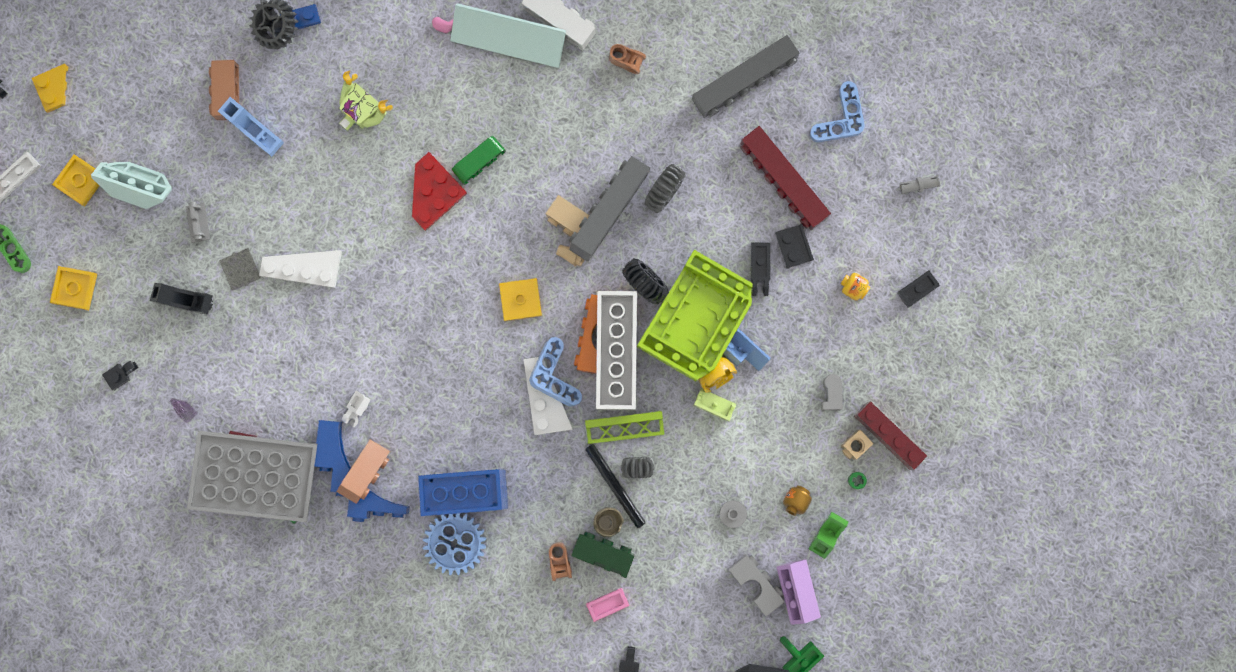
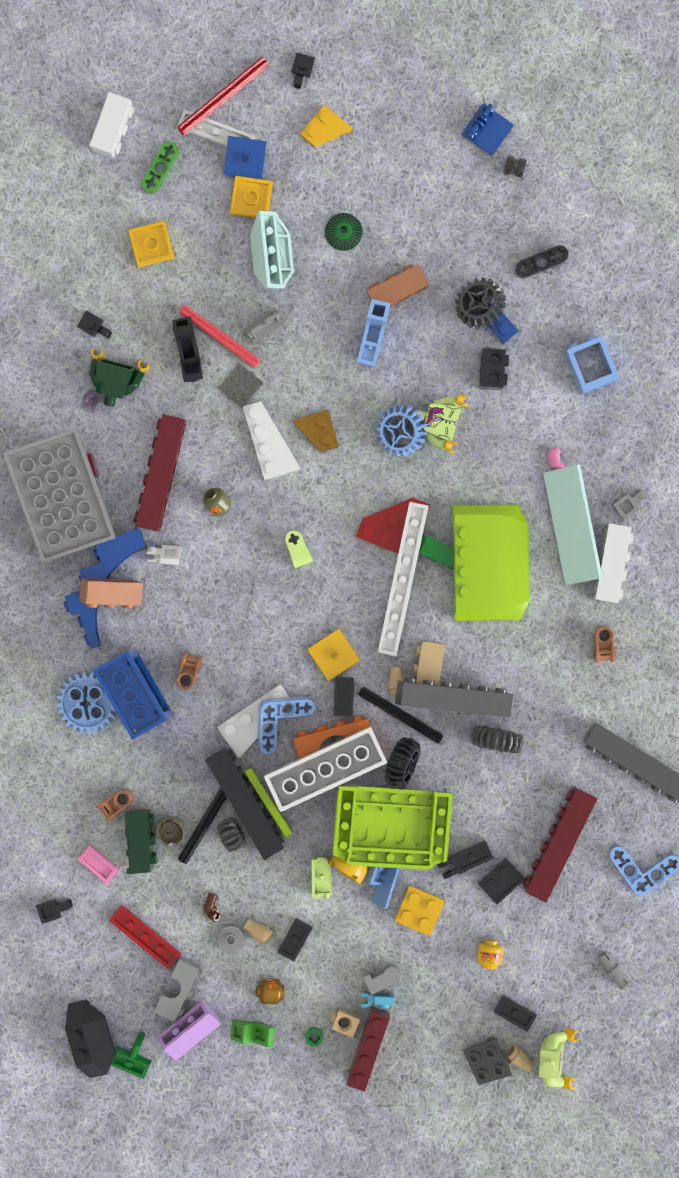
camera: 60 degrees right, 5 degrees up
none -> dark green torso [89,349,149,406]
none -> red plate [109,905,181,969]
none -> dark red brick [134,414,187,532]
none -> nougat piece [177,652,203,690]
none -> coral axle [179,305,260,368]
none -> olive head [203,488,231,516]
none -> reddish brown arm [203,892,221,922]
none -> black brick [205,748,285,860]
none -> blue plate [224,136,267,179]
none -> tan cone [244,919,273,945]
none -> black plate [277,917,313,962]
none -> yellowish green piece [285,531,313,568]
none -> pearl gold wing [293,410,339,452]
none -> dish [325,213,363,251]
none -> black plate [334,677,354,716]
none -> black axle [359,687,443,743]
none -> medium azure plate [360,991,394,1008]
none -> light blue gear [375,404,427,457]
none -> white plate [378,502,429,656]
none -> yellow plate [394,885,445,936]
none -> lime slope [451,505,530,621]
none -> dark grey hinge [463,1037,512,1085]
none -> black brick [479,348,509,390]
none -> tan cone [505,1045,534,1072]
none -> yellowish green torso [539,1028,578,1090]

